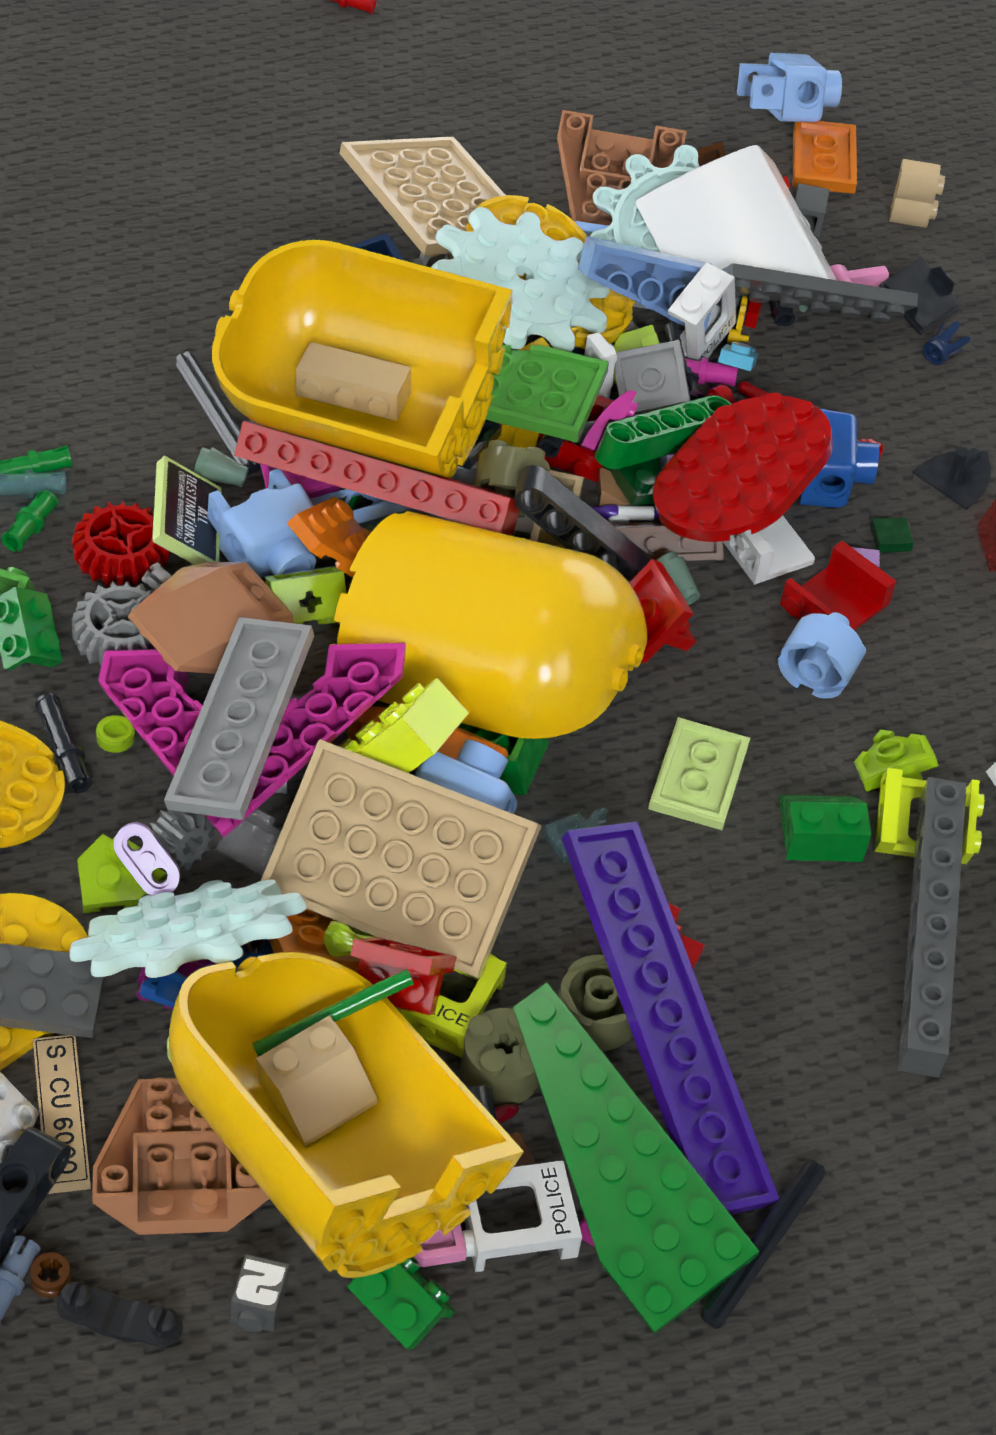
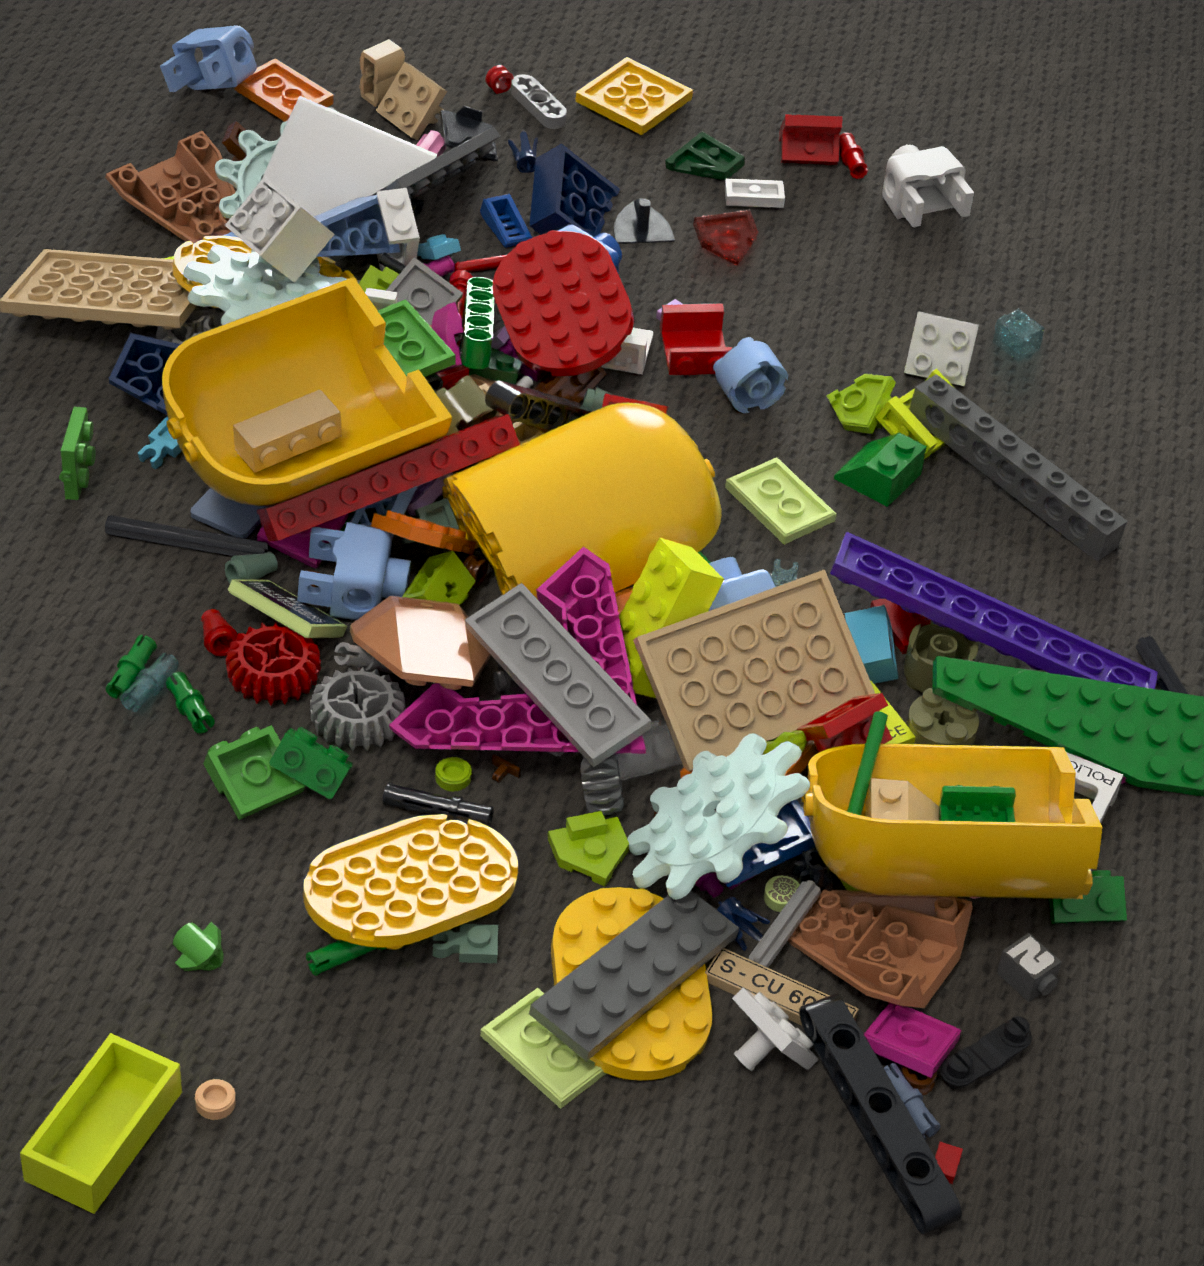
camera: 50 degrees left, 5 degrees down
plate [114,822,180,896] -> none
dark green tile [870,517,914,552] -> none
none -> bright green plate [59,407,95,500]
none -> red cone [201,609,238,656]
none -> white brick [225,177,334,283]
none -> tan plate [376,62,447,140]
none -> blue slope [480,194,532,248]
none -> reddish brown piece [492,754,521,783]
none -> dark blue wedge [529,144,620,237]
none -> dark blue piece [717,897,770,951]
none -> light grey axle [749,880,821,968]
none -> medium azure brick [845,605,898,683]
none -> dark pink tile [864,1003,962,1078]
none -> green bracket [939,785,1016,822]

